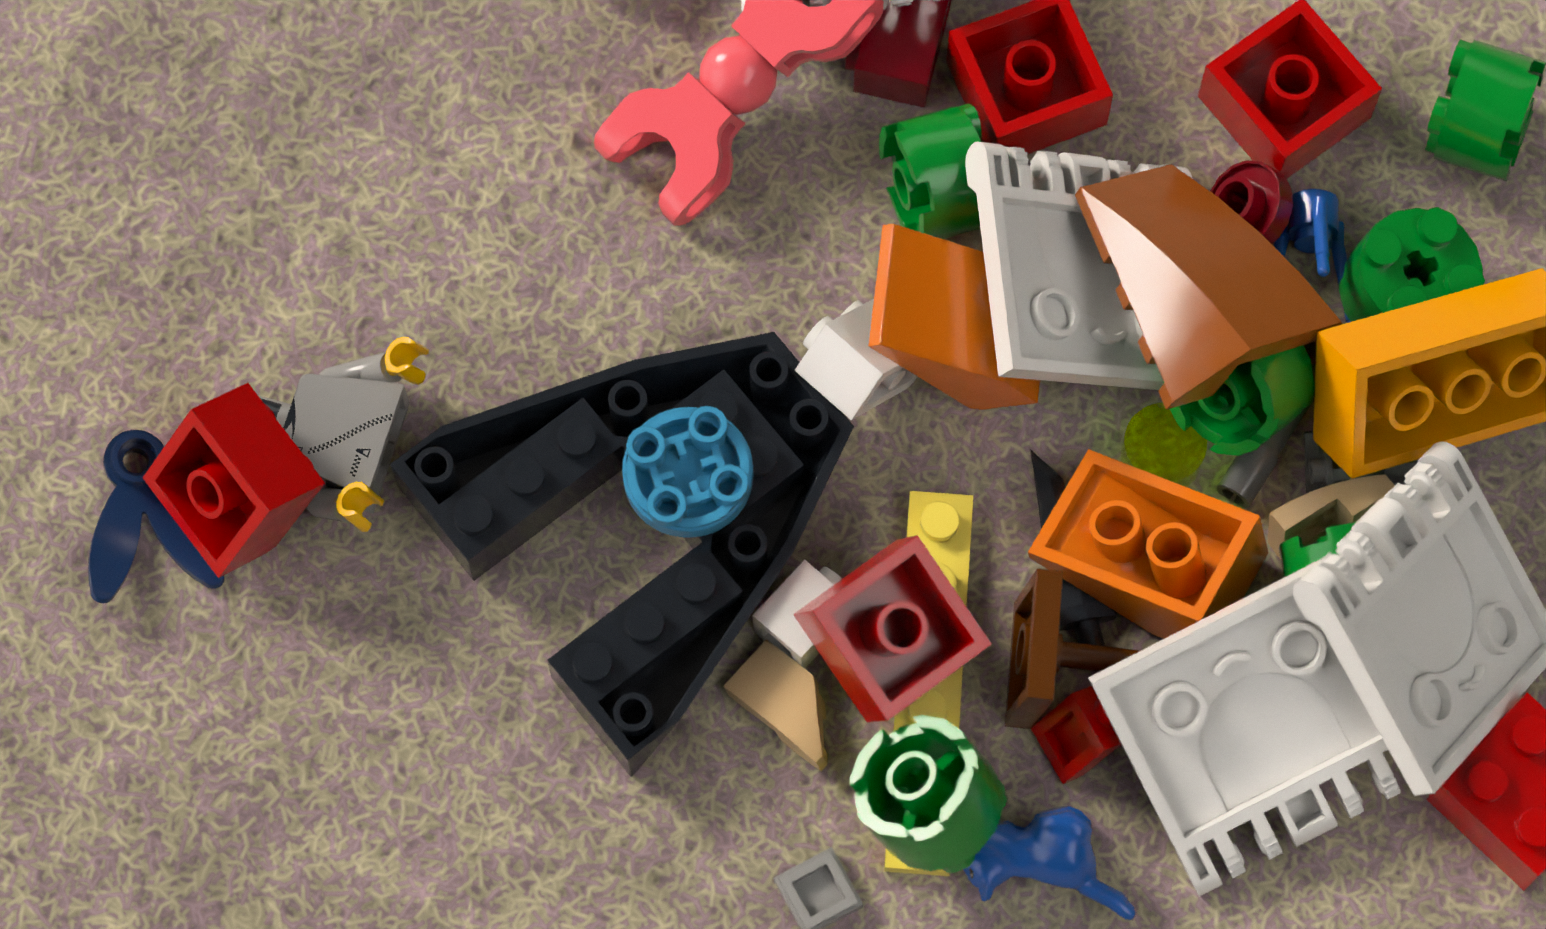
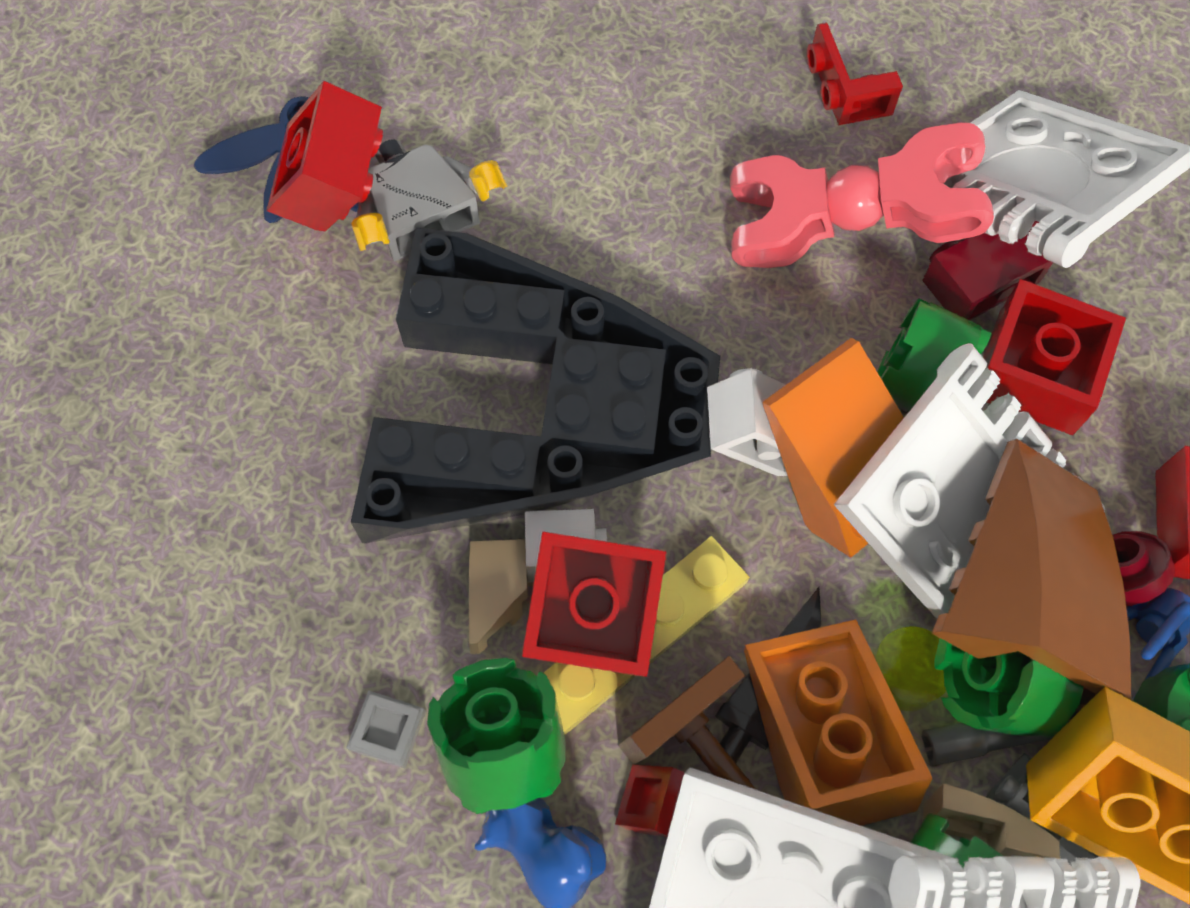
camera: 45 degrees right, 5 degrees down
dark azure tile [622,406,753,538] -> none

